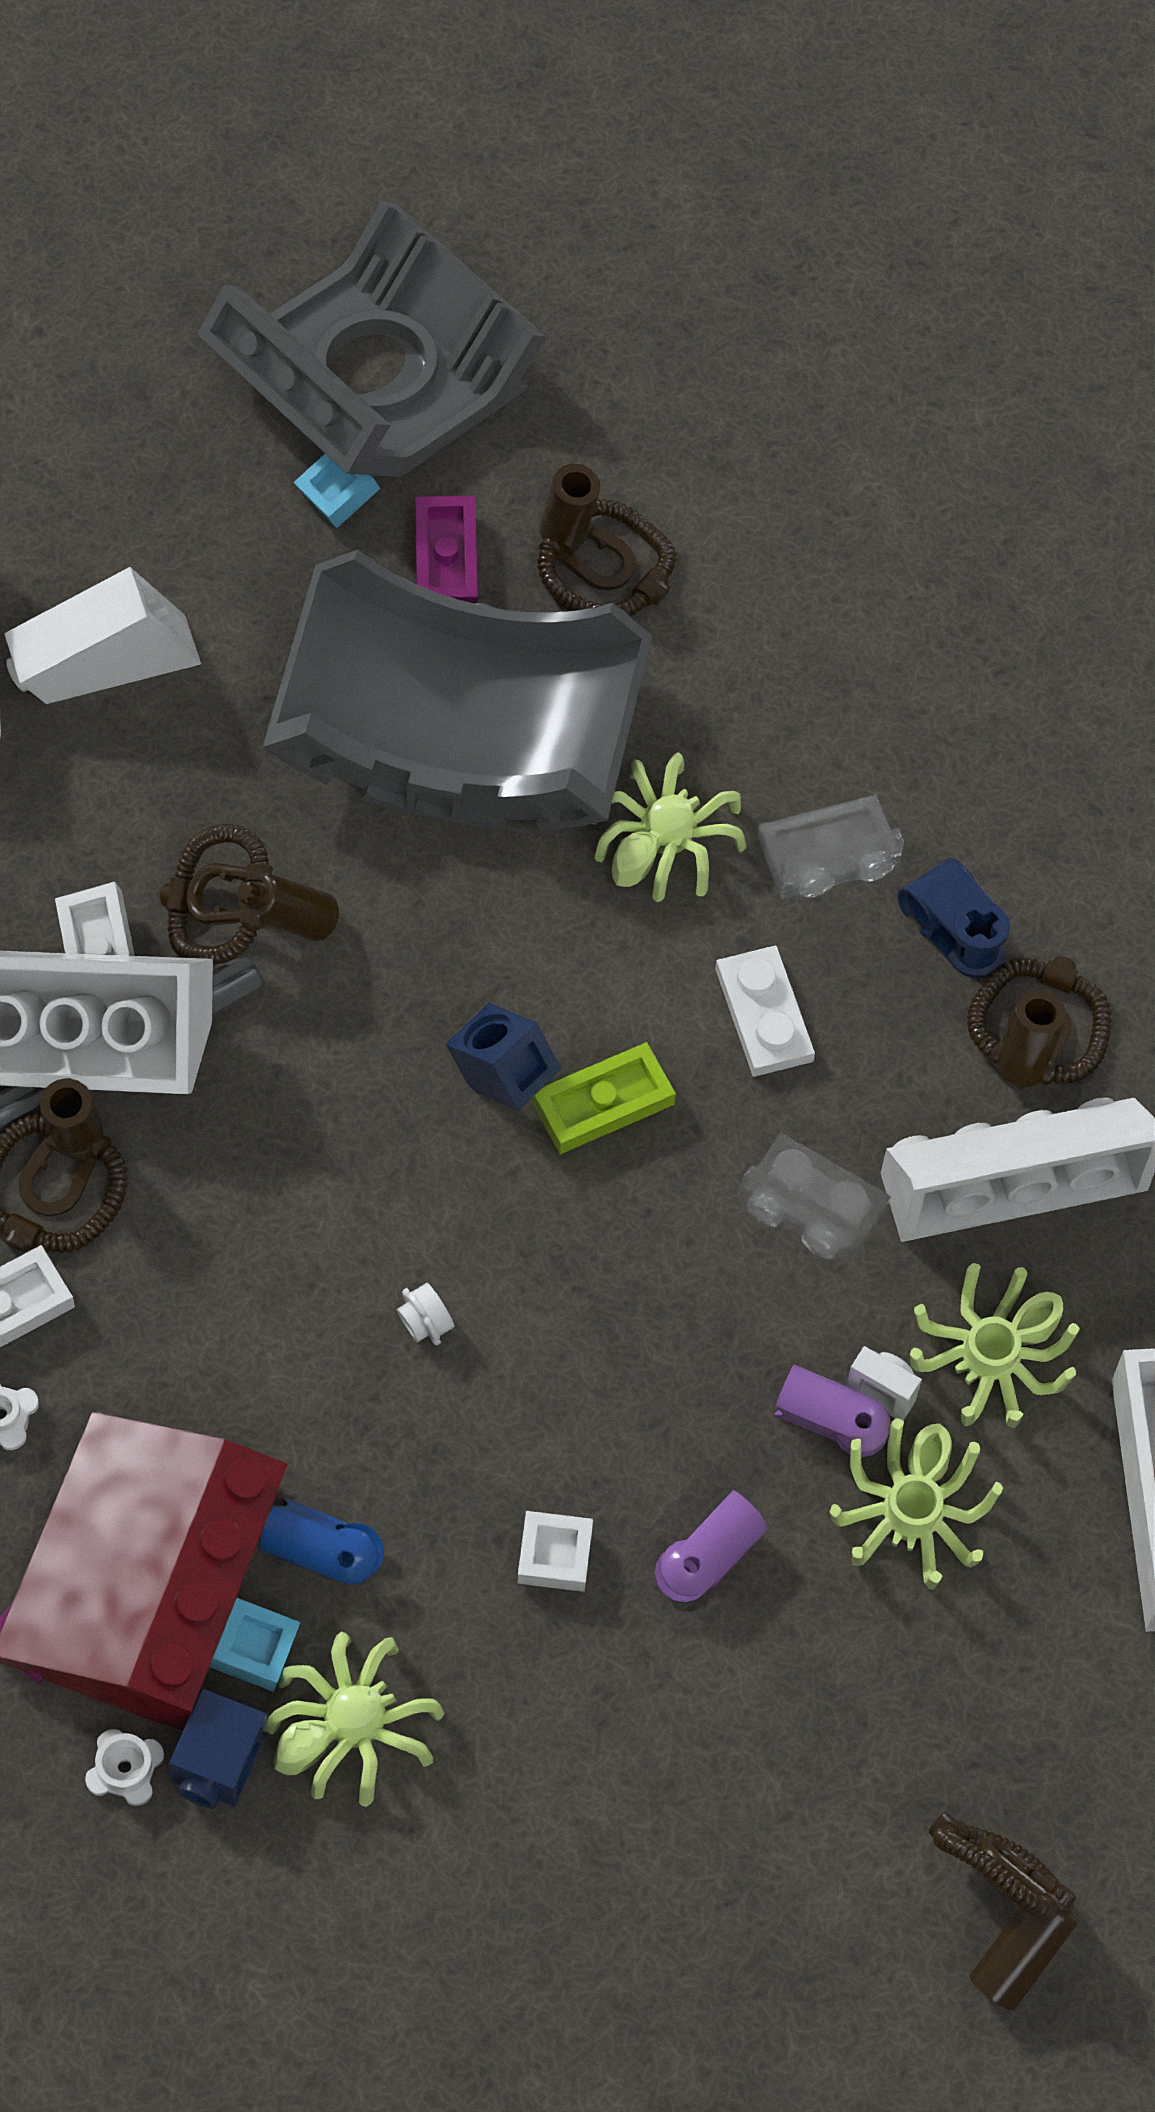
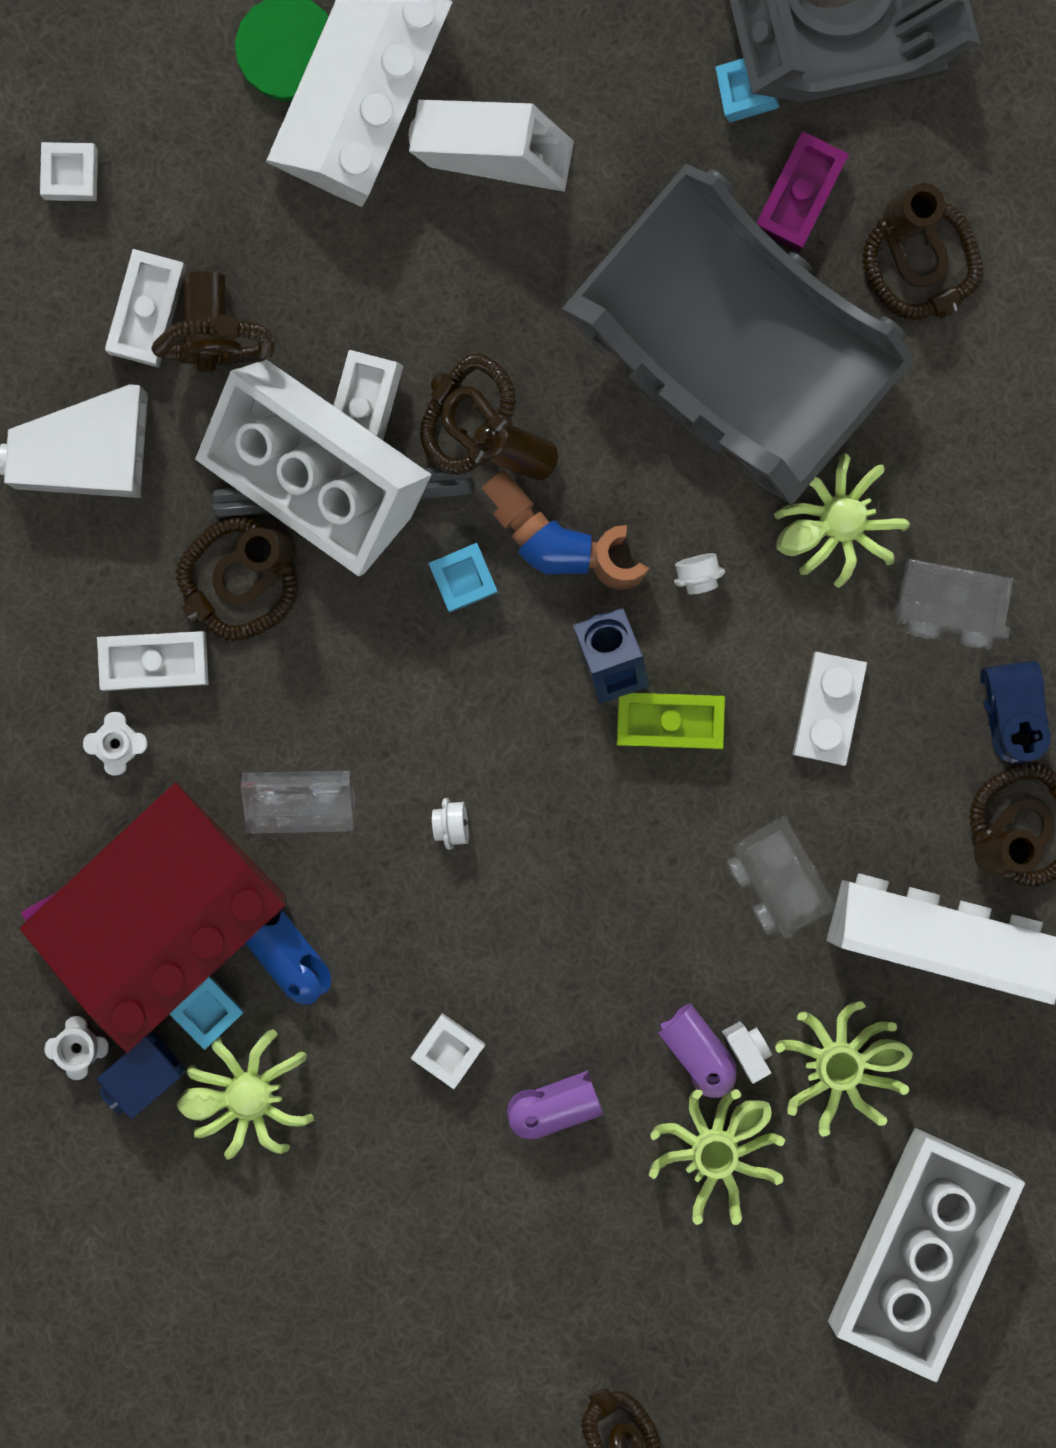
camera: 25 degrees right, 25 degrees up
none -> clear bracket [241,771,356,834]
none -> medium azure plate [428,543,498,614]
none -> piece [482,470,650,590]
none -> white plate [674,553,725,595]

